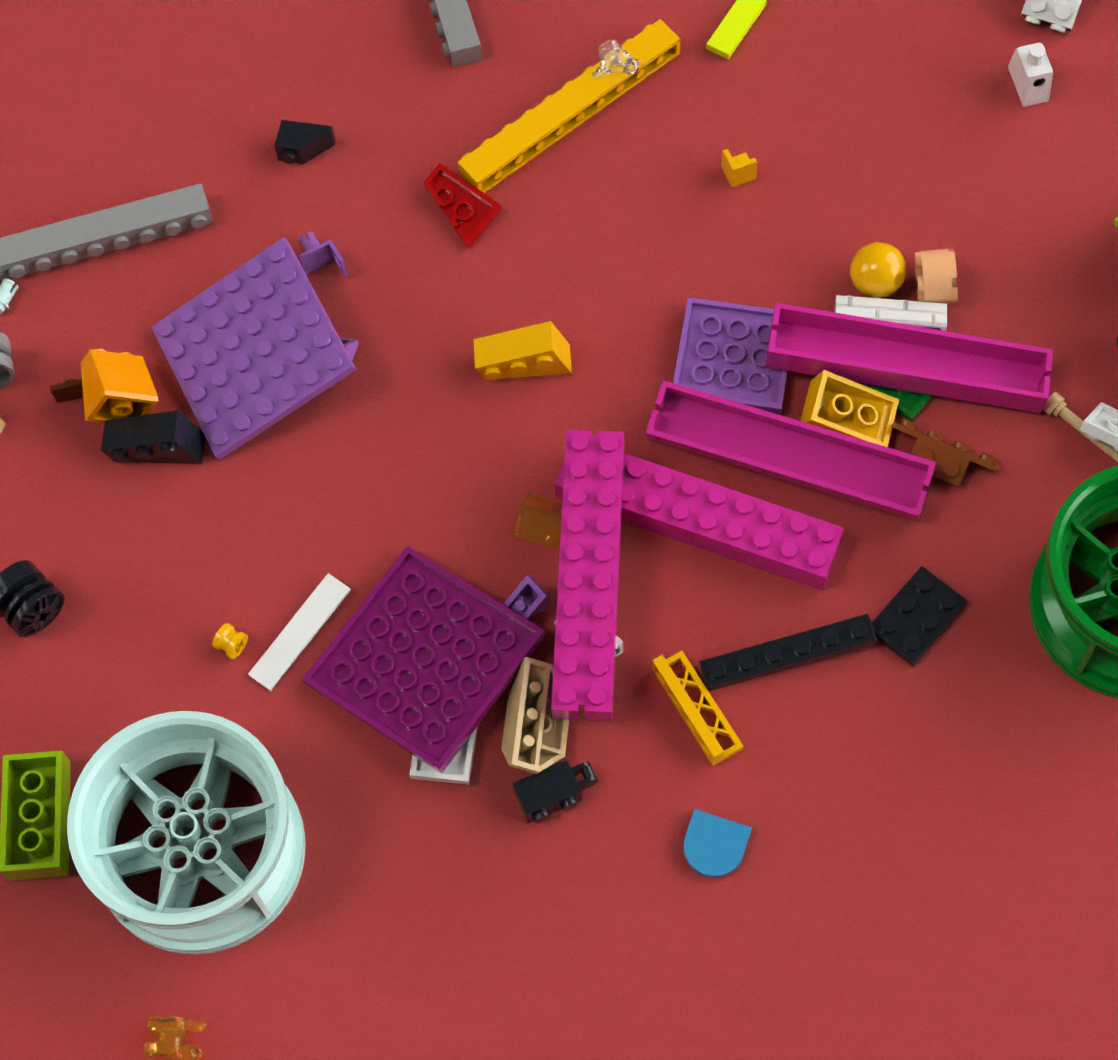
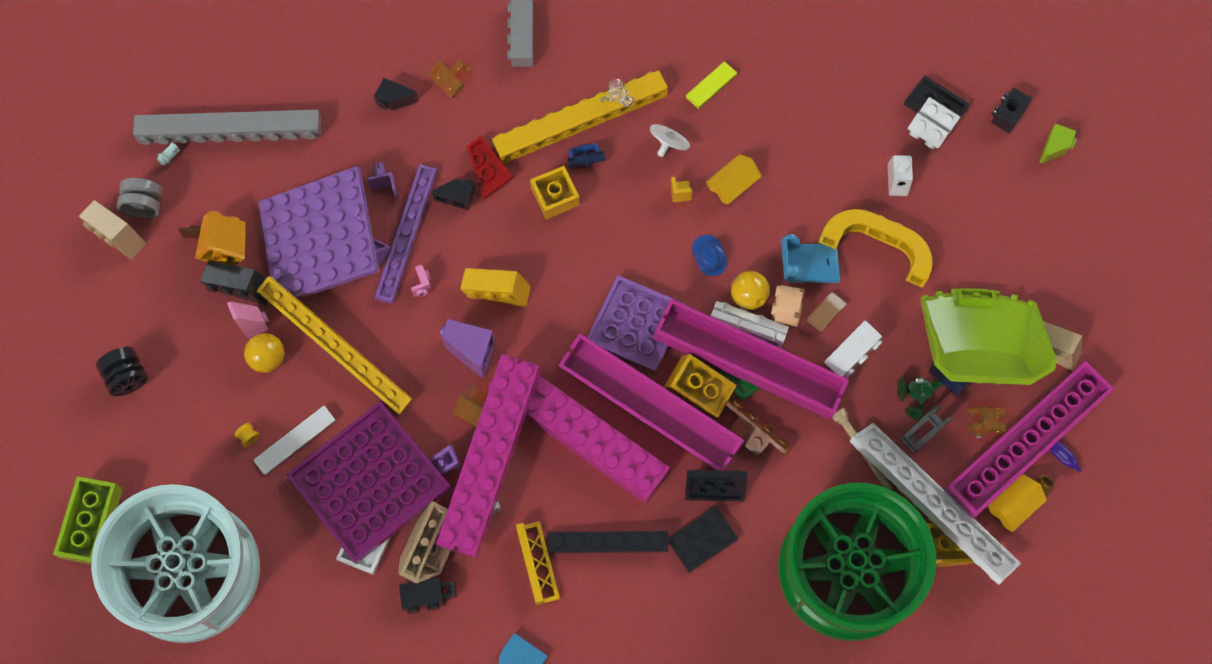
camera: 10 degrees right, 5 degrees up
none -> bright pink slope [227,301,269,338]
none -> yellow piece [244,333,285,373]
none -> yellow plate [257,276,413,415]
none -> medium lavender tile [374,164,438,304]
none -> bright pink bracket [411,265,432,297]
none -> clear yellow plate [427,60,470,99]
none -> black slope [432,178,476,211]
none -> medium lavender slope [440,319,495,378]
none -> yellow brick [530,166,580,220]
none -> blue piece [567,143,599,158]
none -> dark blue pin [567,150,606,169]
none -> white shield [650,124,690,157]
none -> black plate [685,469,748,502]
none -> blue piece [692,235,727,276]
none -> yellow piece [706,154,762,204]
none -> dark azure door [781,234,840,283]
none -> medium nougat slope [807,292,847,332]
none -> yellow arch [819,209,932,288]
none -> white wedge [824,321,884,379]

